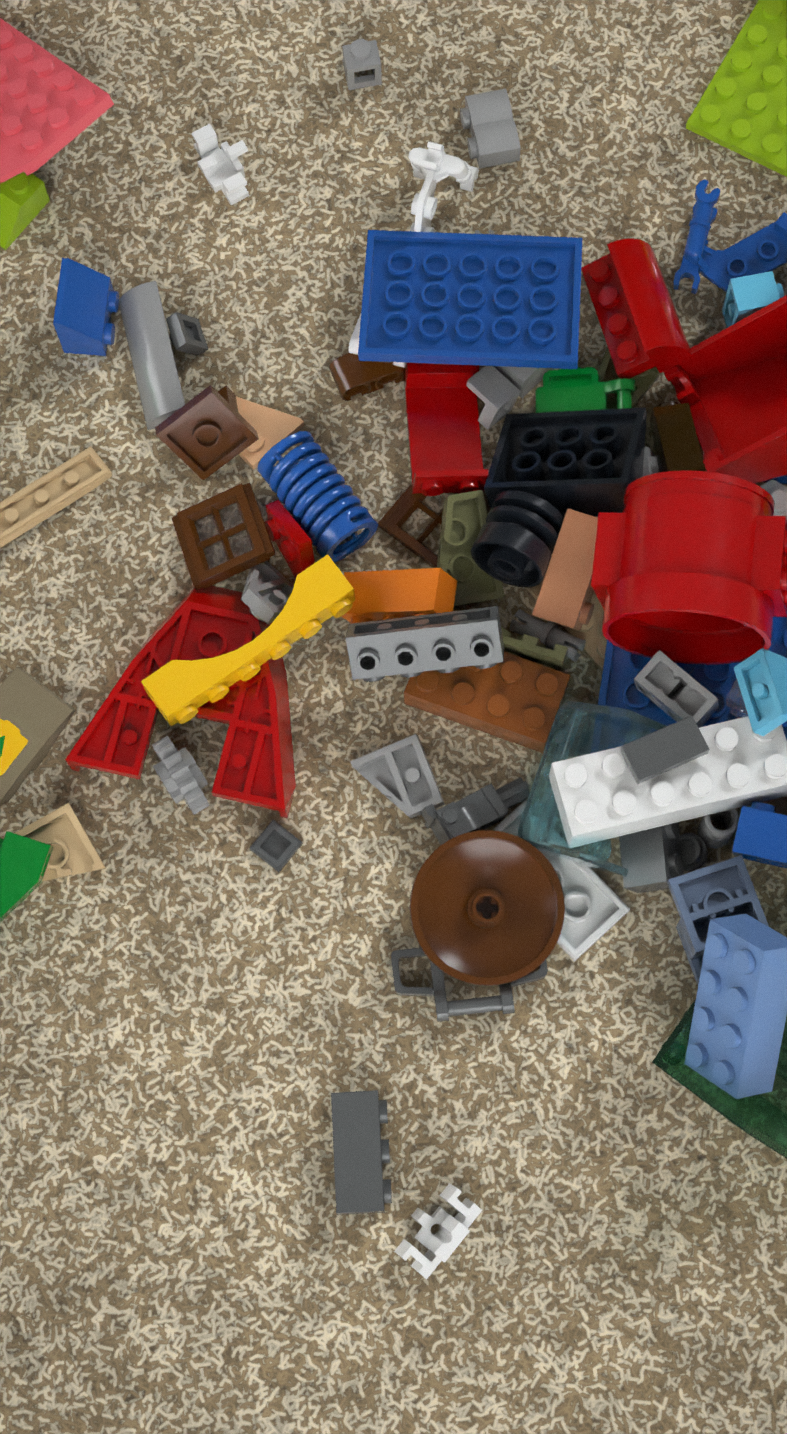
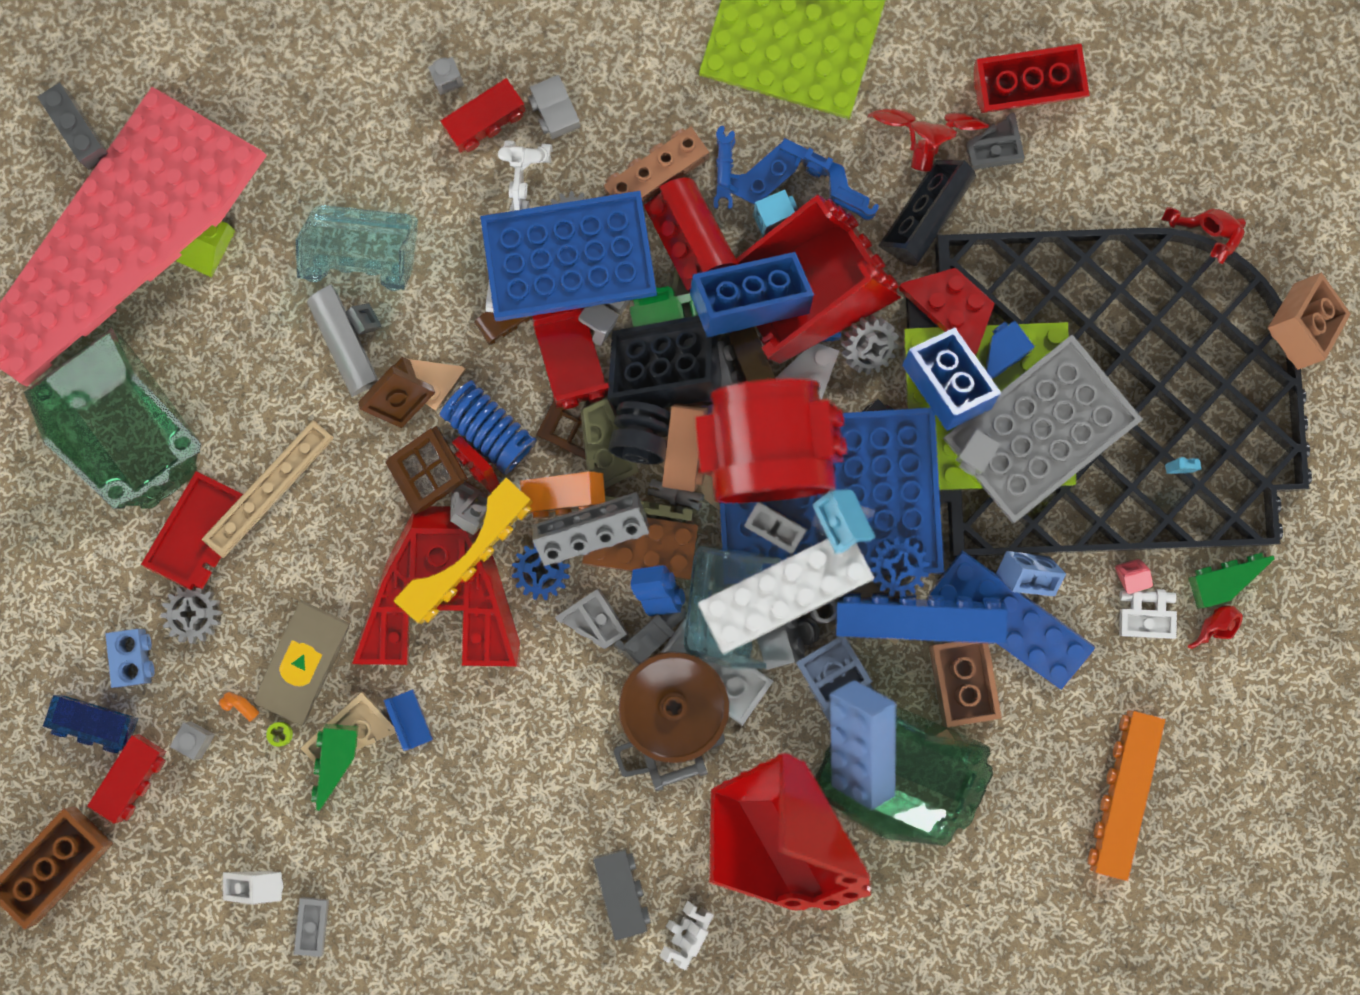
camera: 15 degrees left, 10 degrees up
blue slope [53,258,119,356] -> none
light grey gear [152,736,210,815] -> none
white piece [192,124,249,205] -> none
dark grey tile [249,820,303,873] -> none
dark grey tile [620,716,710,784] -> none
none -> clear light blue windscreen [295,206,418,291]
none -> blue panel [384,689,433,751]
none -> red brick [440,78,526,153]
none -> blue gear [512,545,571,600]
none -> nougat brick [603,126,709,204]
none -> blue brick [631,565,685,617]
none -> blue brick [690,252,814,337]
none -> red windscreen [709,753,871,911]

